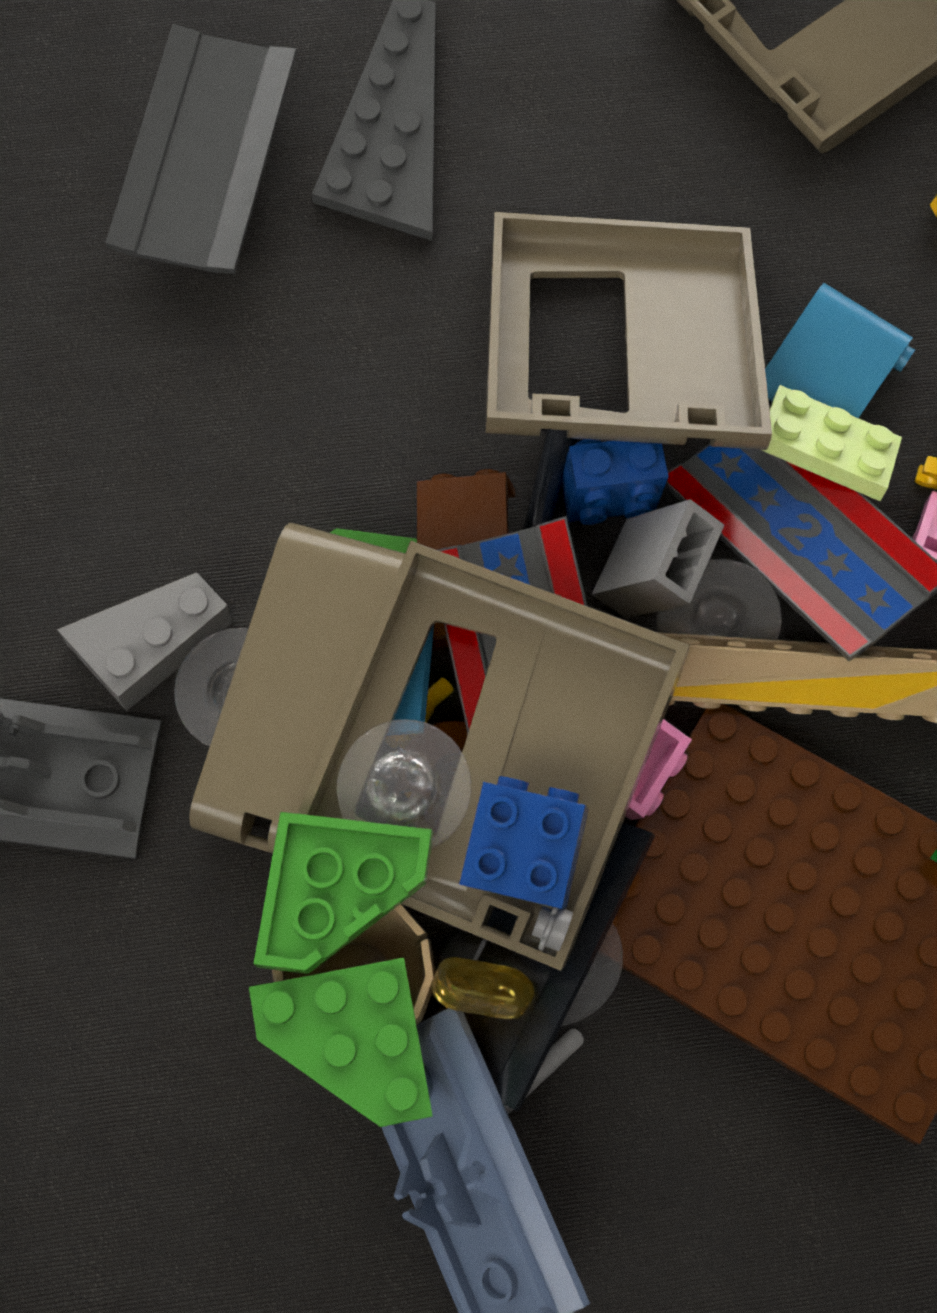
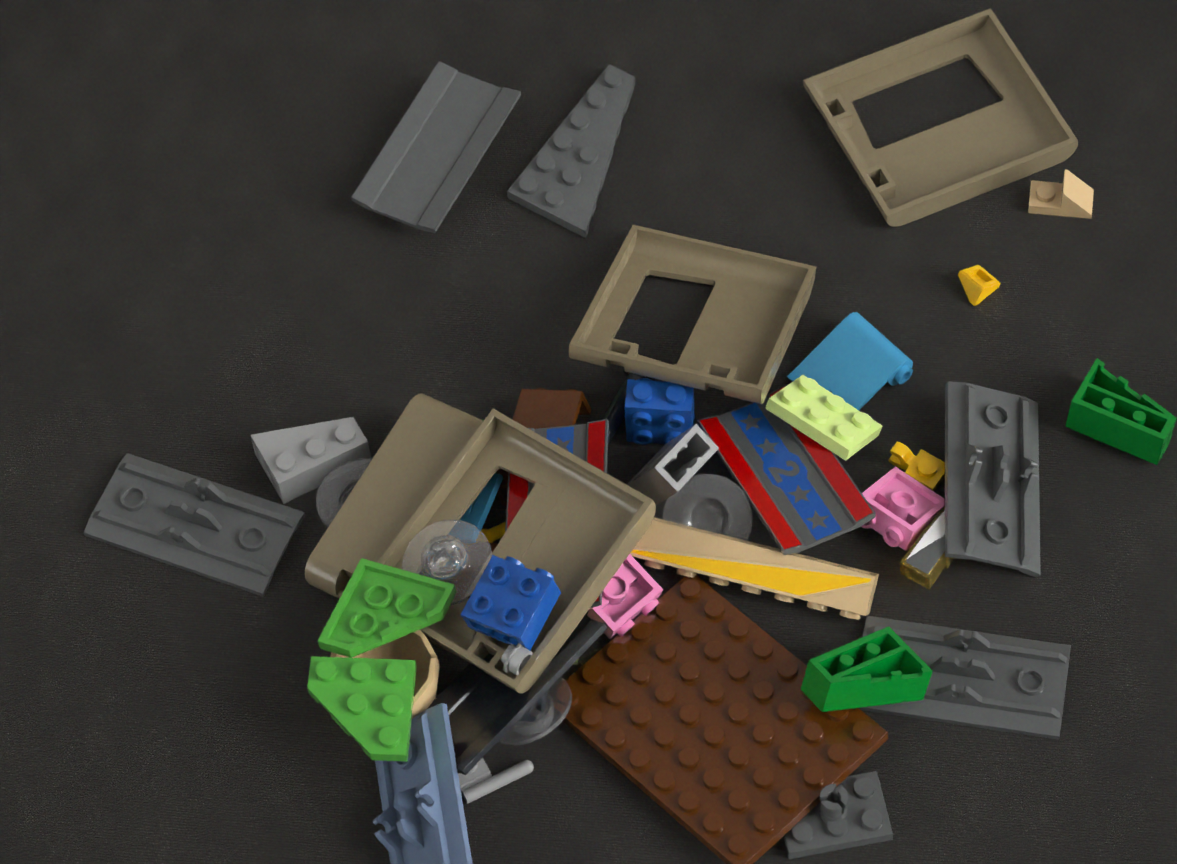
camera: 25 degrees right, 15 degrees down
clear yellow plate [431,957,534,1019] -> none

